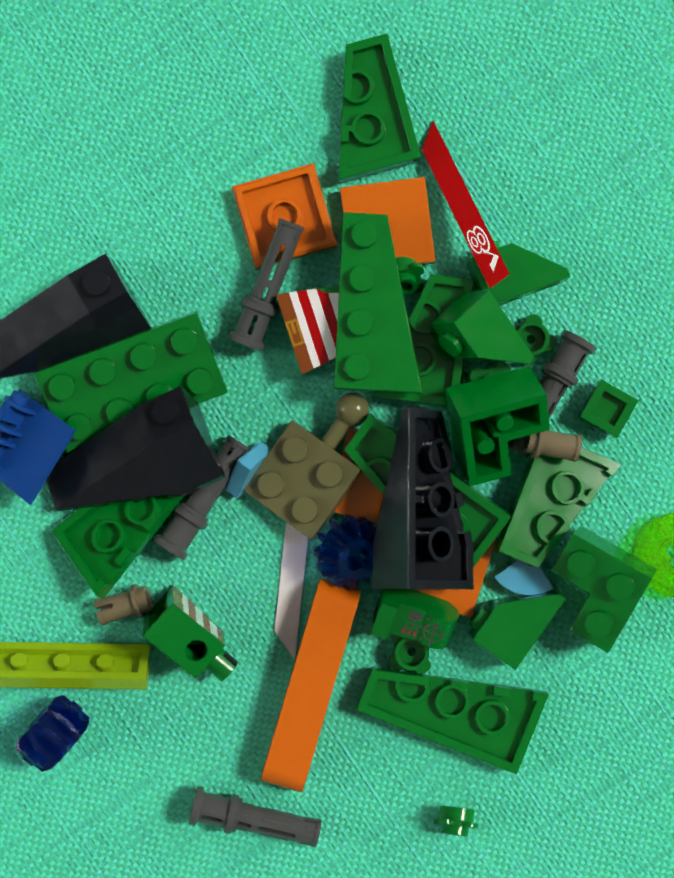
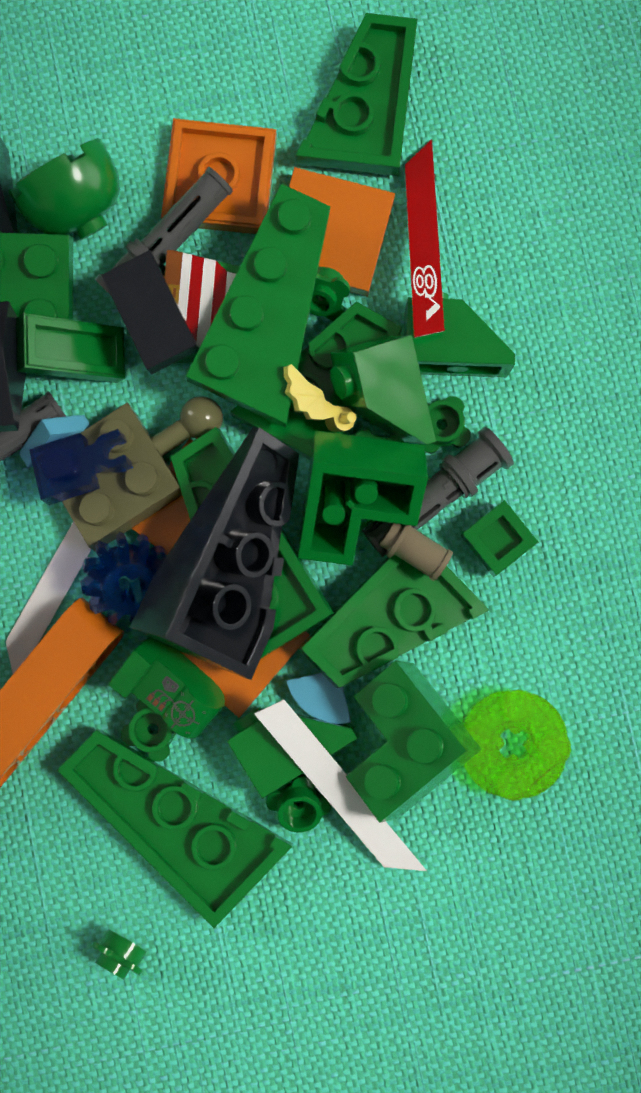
camera: 20 degrees right, 5 degrees down
none -> green cylinder [8,138,120,240]
none -> green tile [16,313,125,383]
none -> clear blue plate [29,429,133,505]
none -> black tile [101,250,199,375]
none -> white sticker [254,700,427,871]
none -> green plate [266,774,332,833]
none -> light yellow piece [284,364,357,432]

